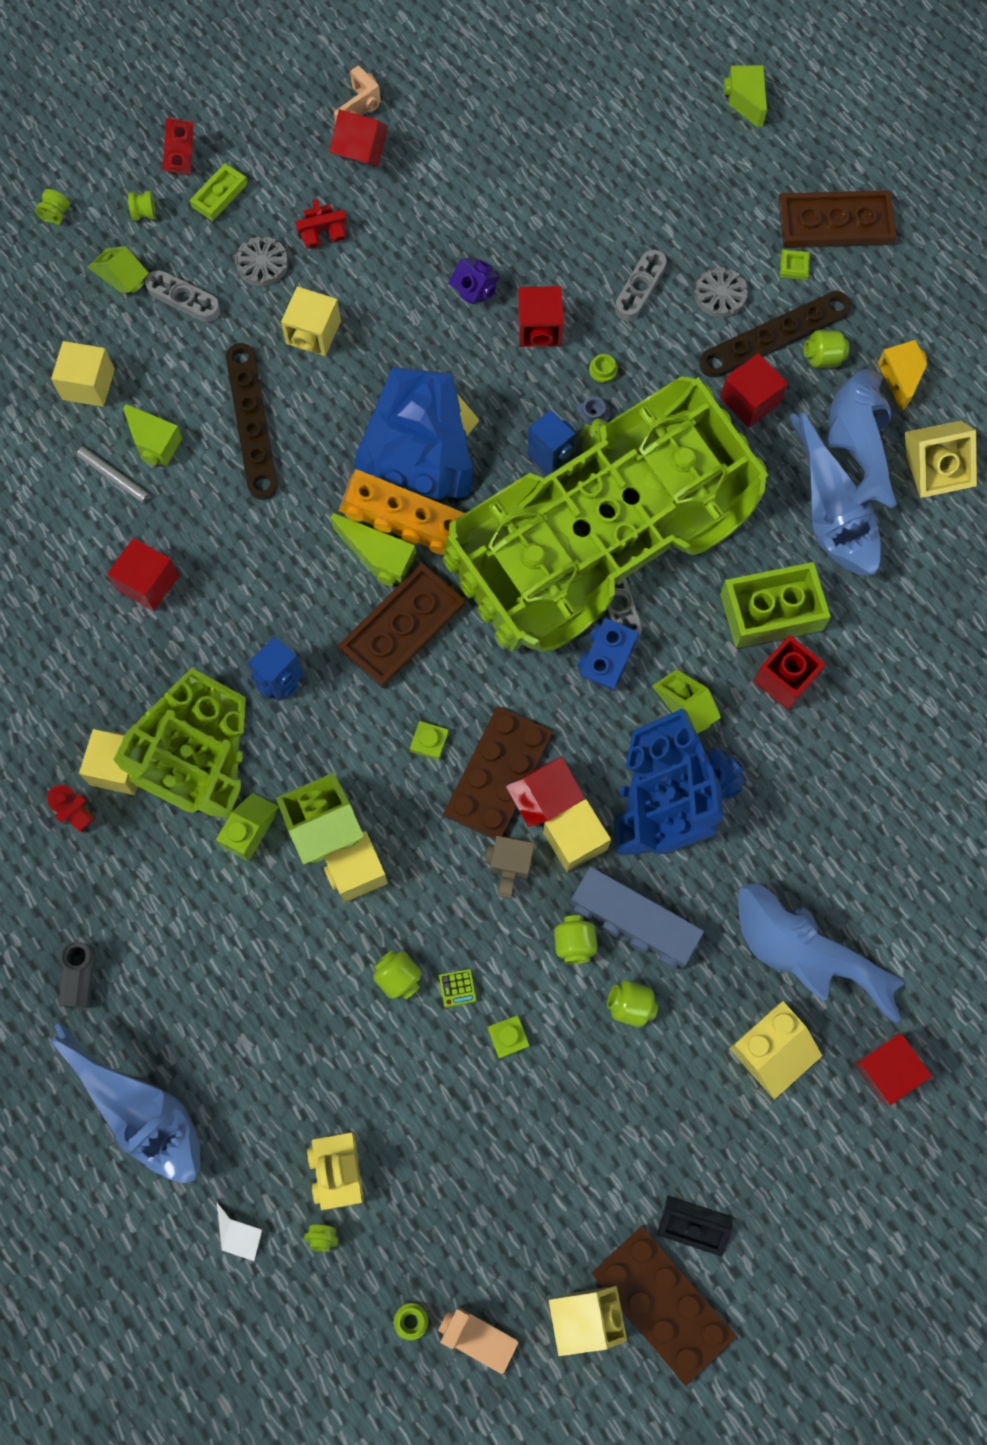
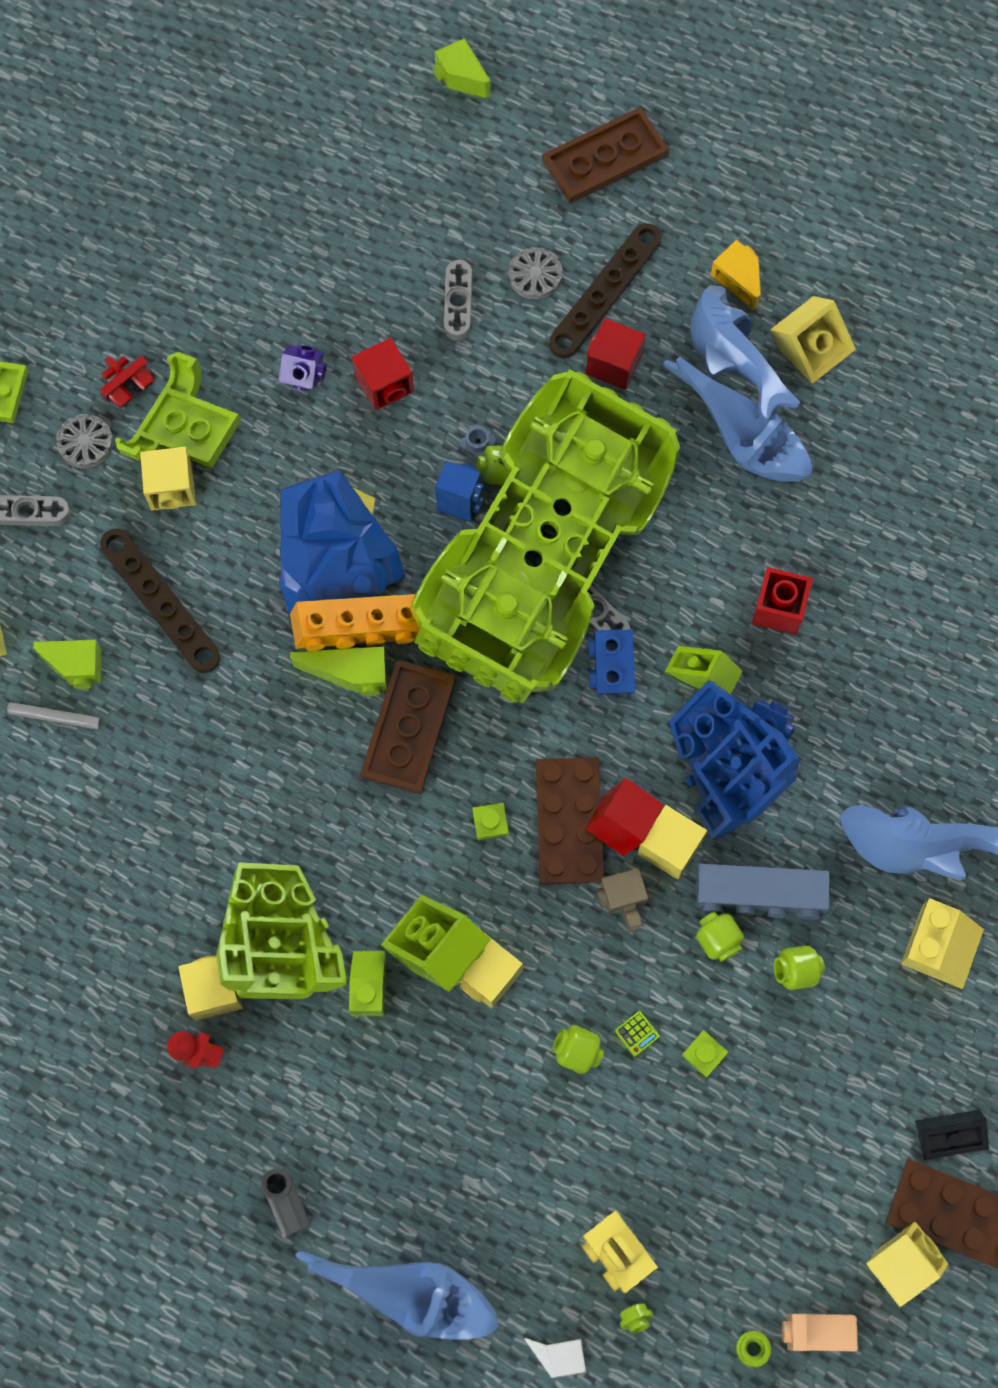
camera: 25 degrees left, 0 degrees up
red head [107,538,179,611] -> none
blue brick [248,636,304,701] -> none
red head [329,109,388,167] -> none
light nougat bracket [334,65,381,124] -> none
lime plate [589,354,618,383] -> none
lime brick [720,562,831,649] -> none
lime tile [779,249,810,280] -> none
lime head [804,330,849,368] -> none
none -> lime piece [115,352,242,469]

